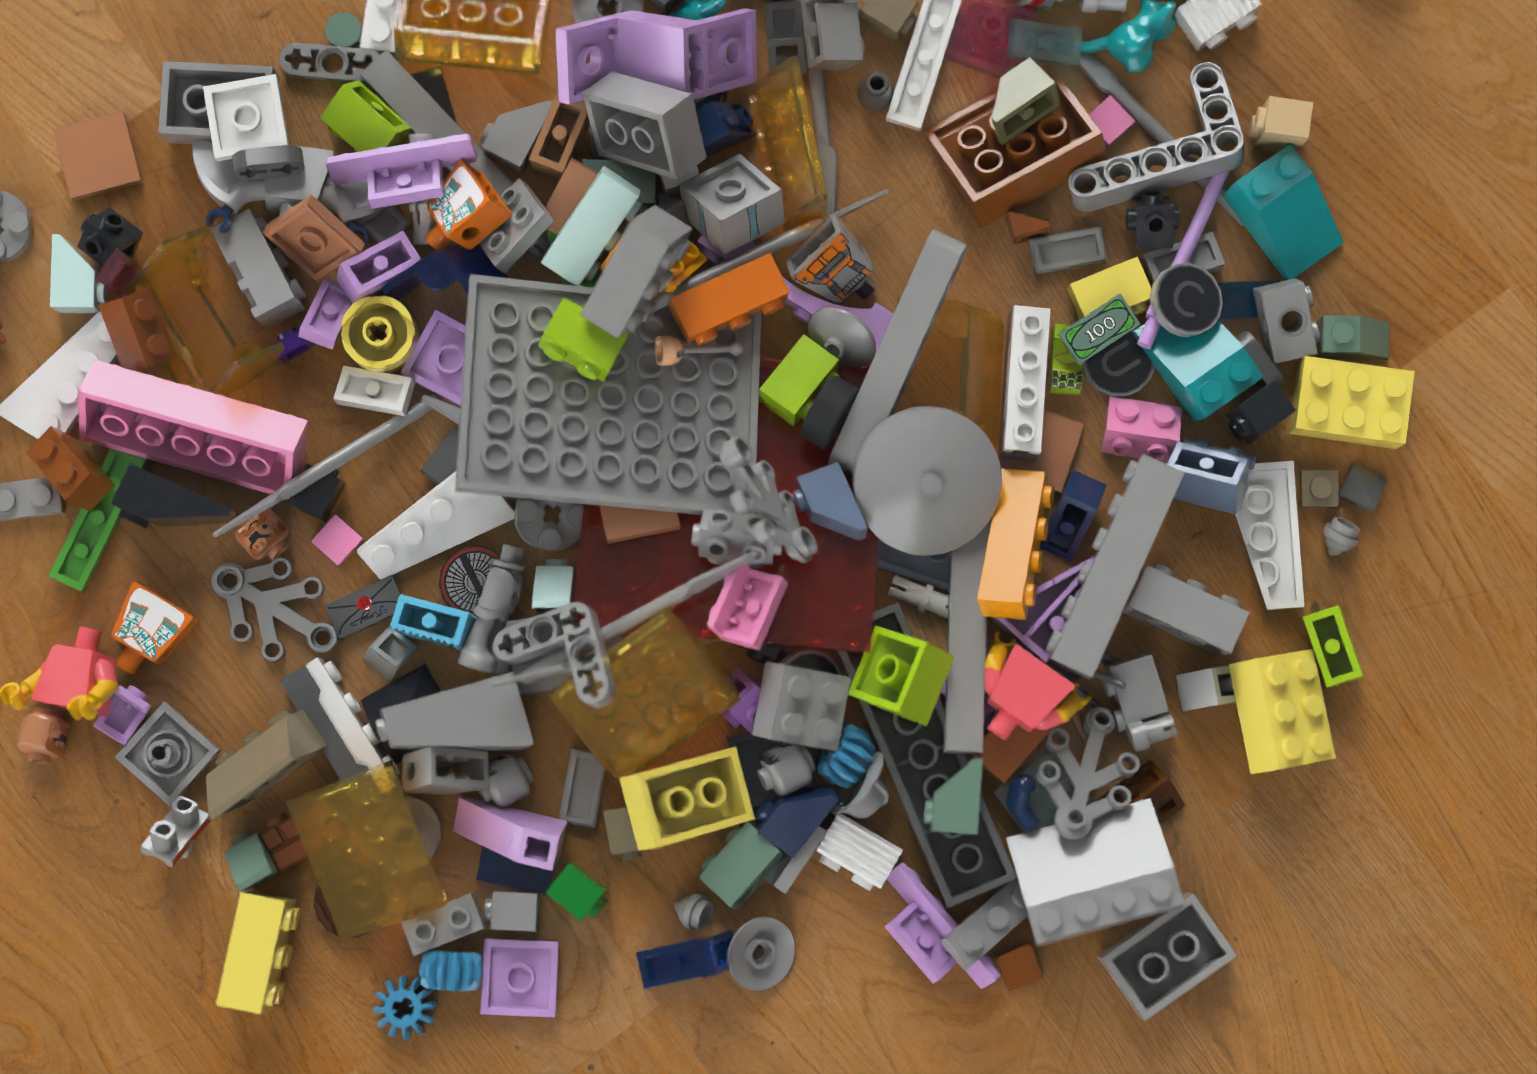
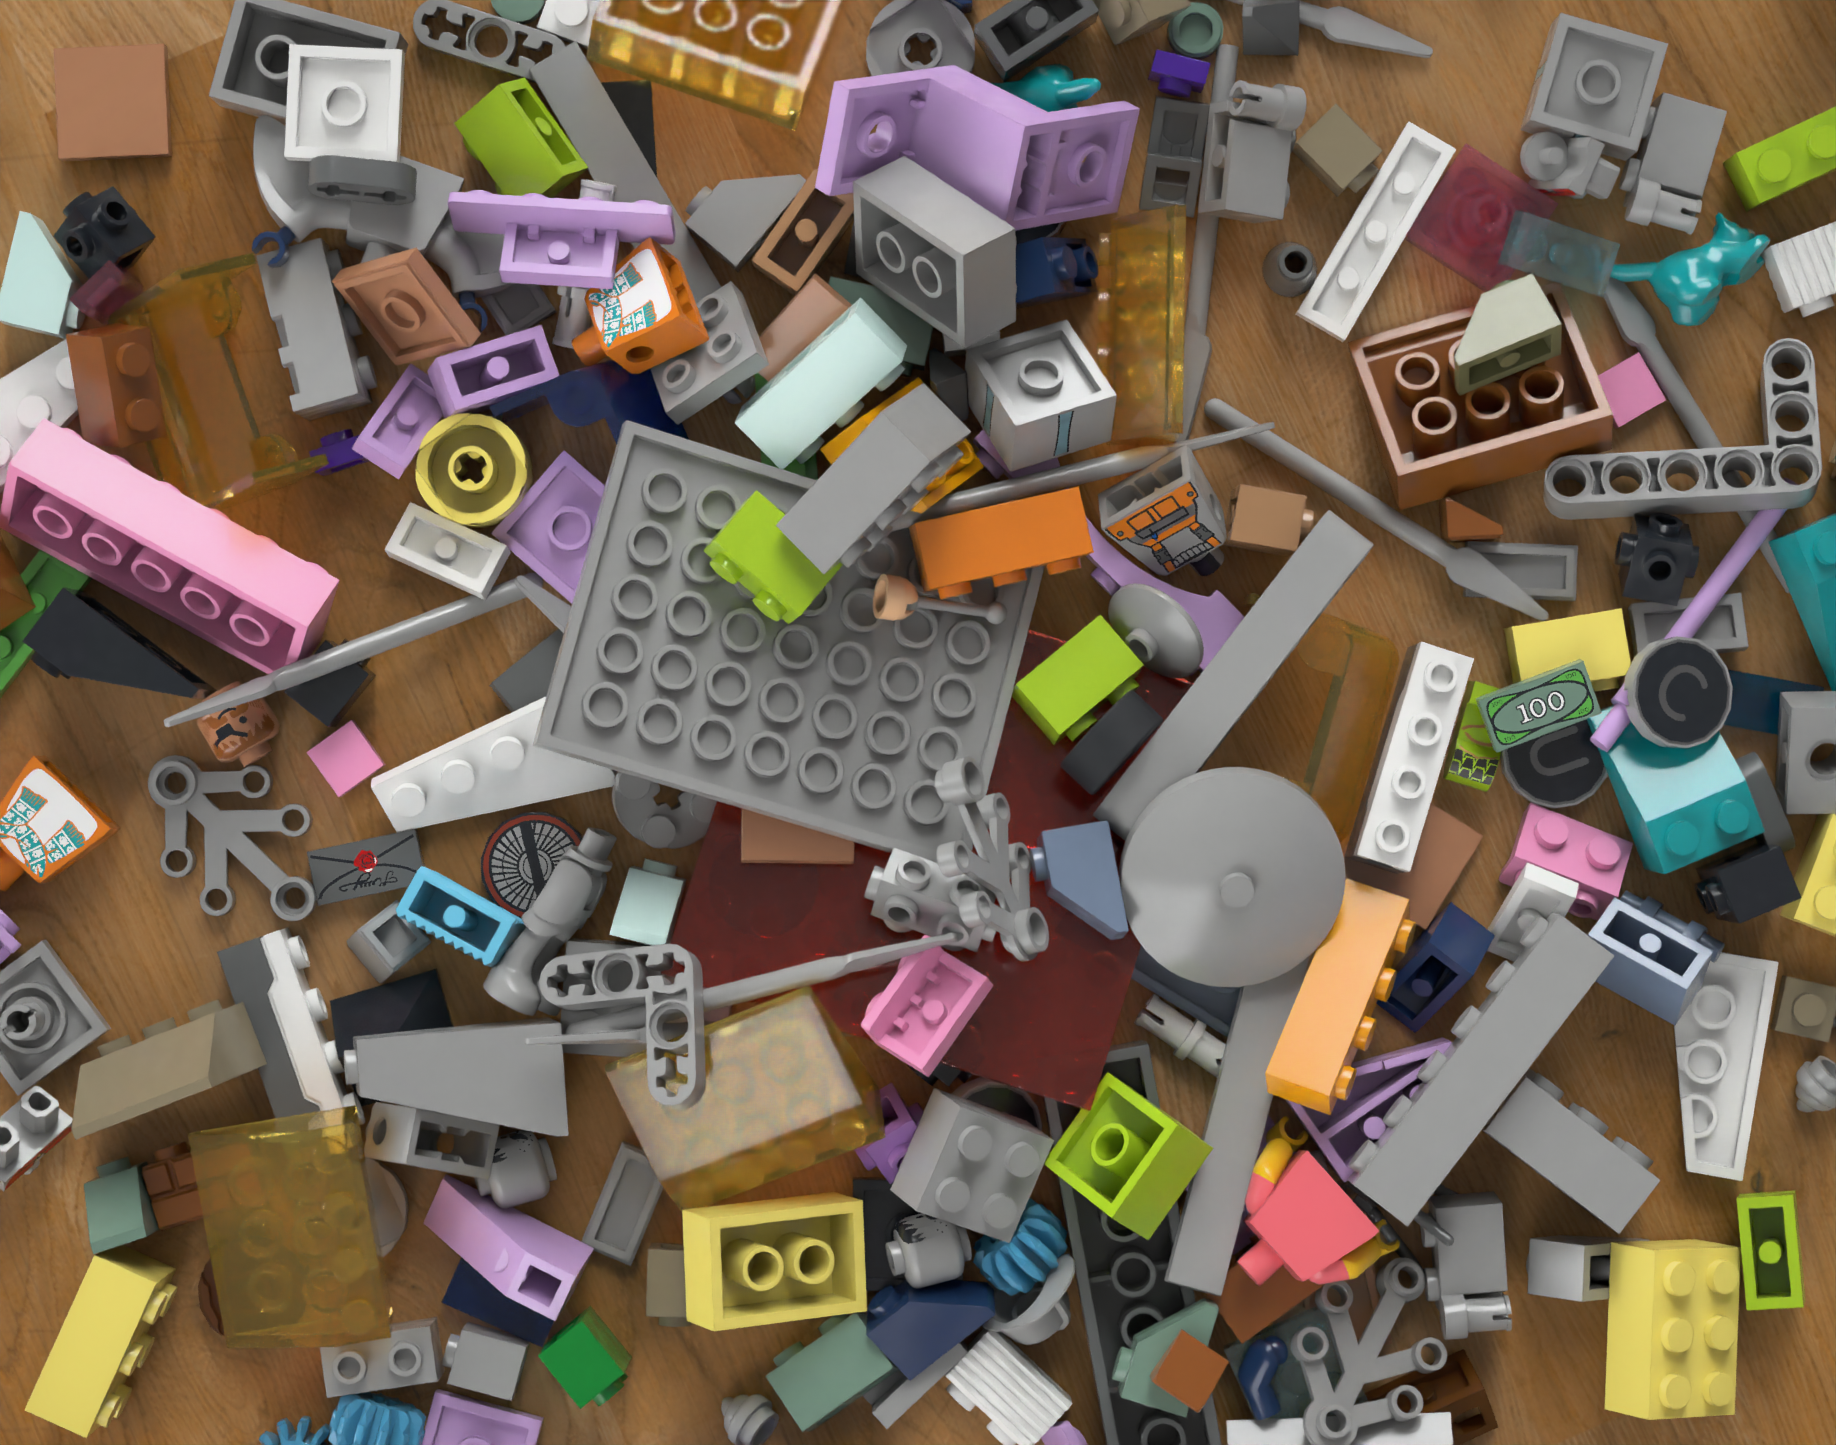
camera: 20 degrees right, 5 degrees up
none -> dark orange slope [1149,1329,1229,1413]
none -> light grey piece [1204,398,1549,621]
none -> medium nougat brick [1223,484,1314,557]
none -> white plate [1487,862,1579,962]

